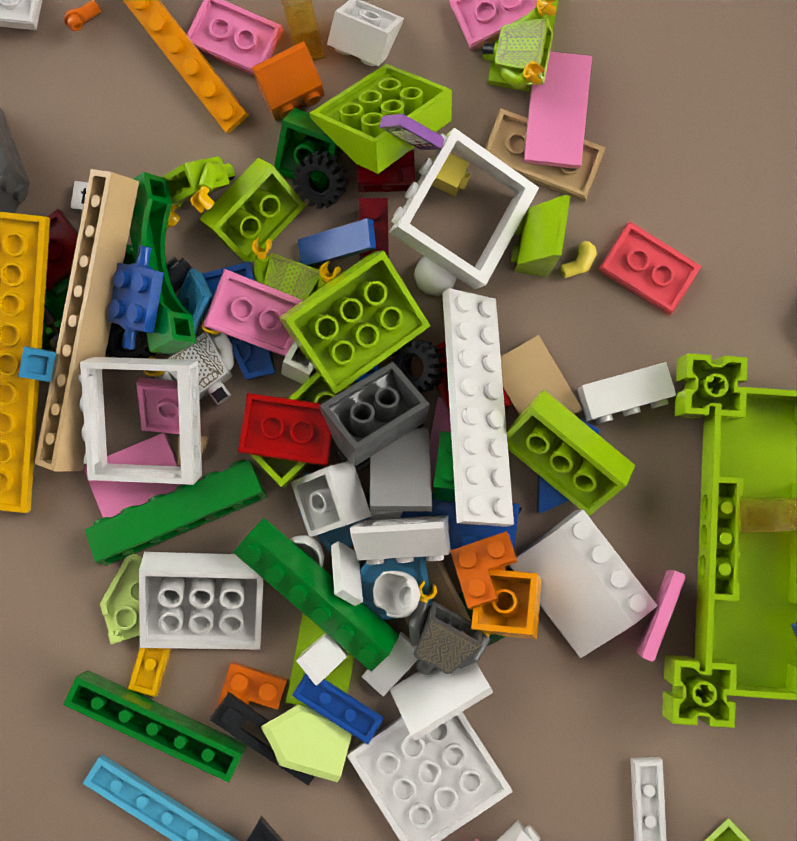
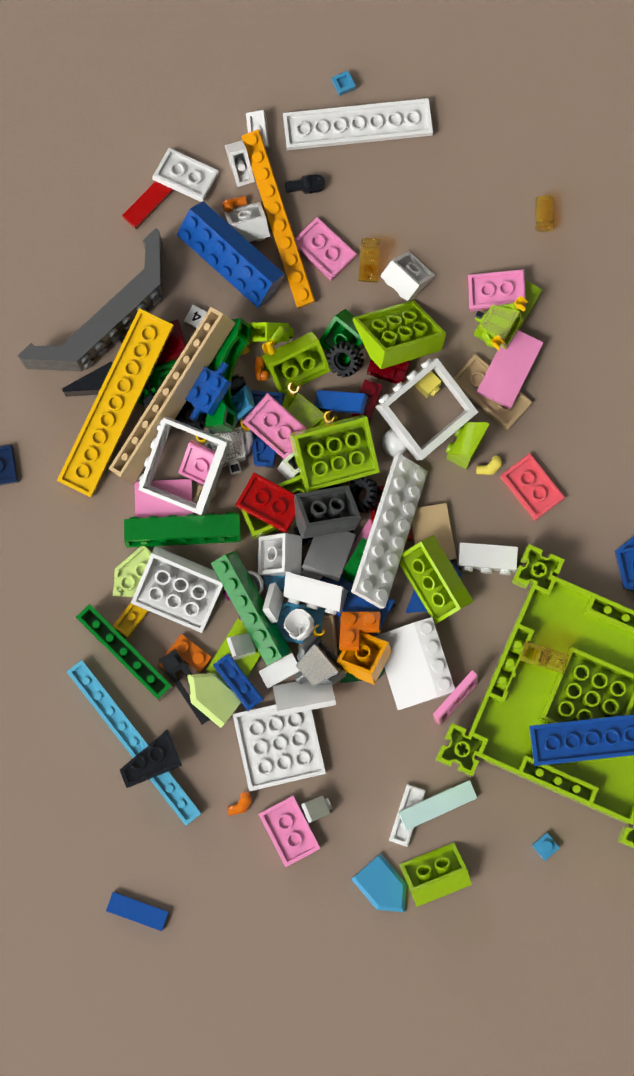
camera: 20 degrees right, 5 degrees down
dark azure plate [18,346,56,382] -> none
orange slope [252,41,325,121] -> none
medium lavender tile [379,114,444,150] -> none
none -> blue brick [177,201,285,308]
none -> white slope [224,202,270,242]
none -> orange arm [254,357,269,382]
none -> light aqua tile [398,780,477,830]

